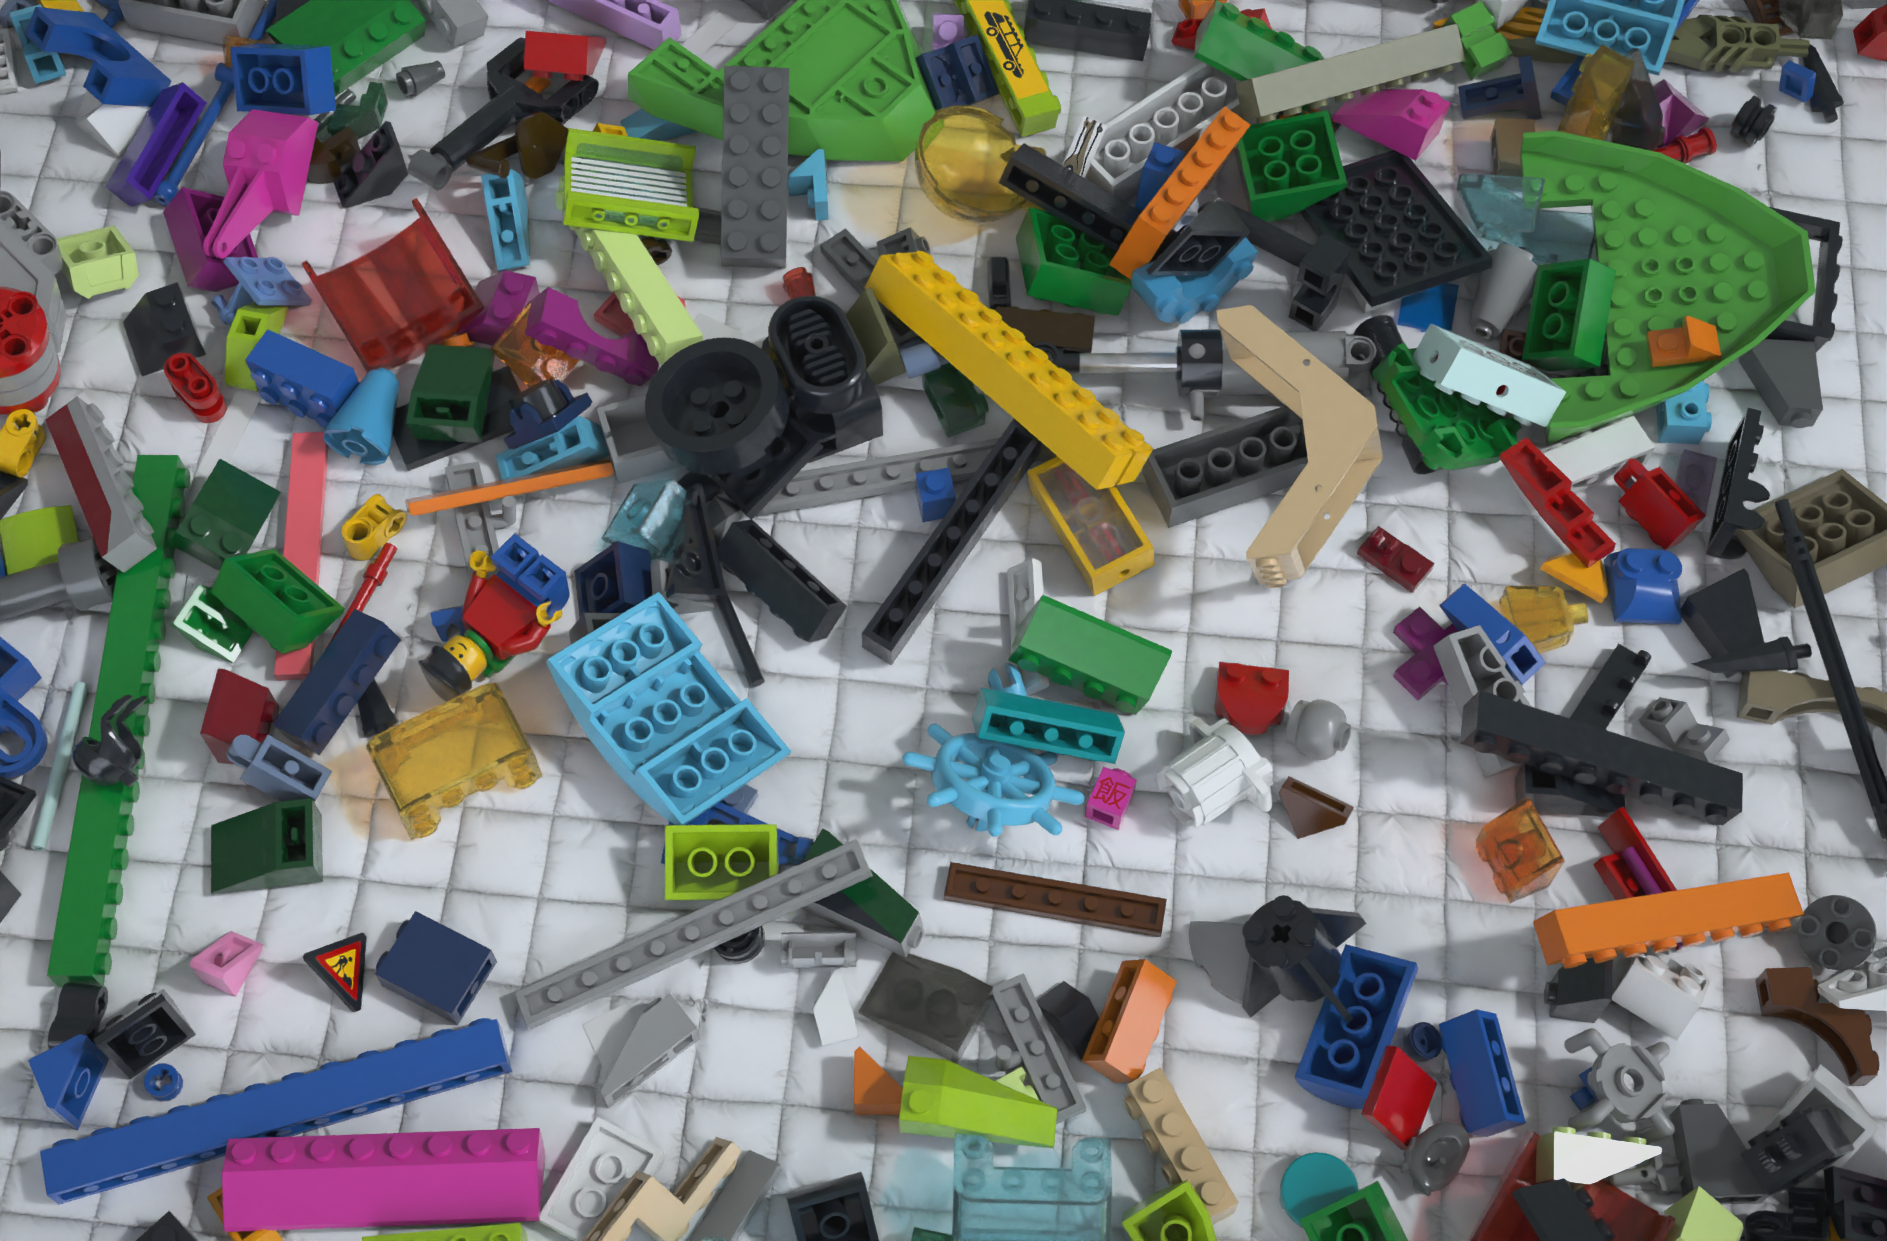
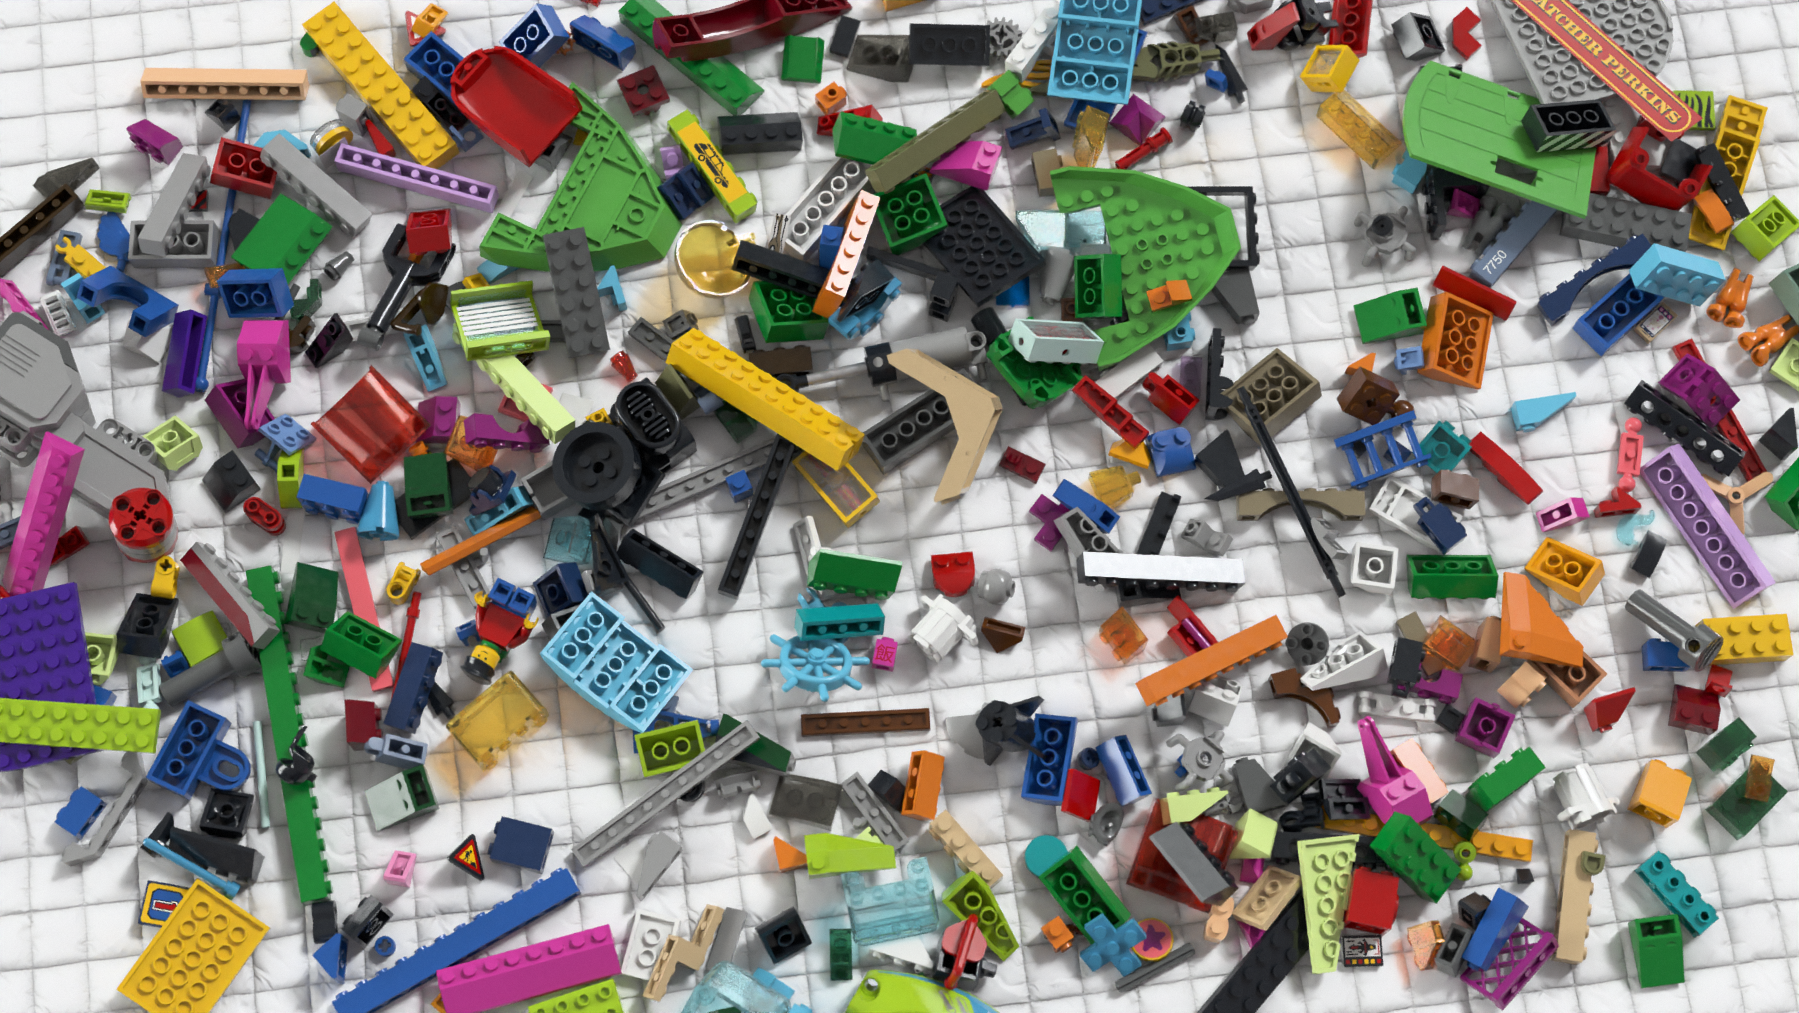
camera: 15 degrees left, 10 degrees up
clear smoke slope [1612,48,1665,151] -> none

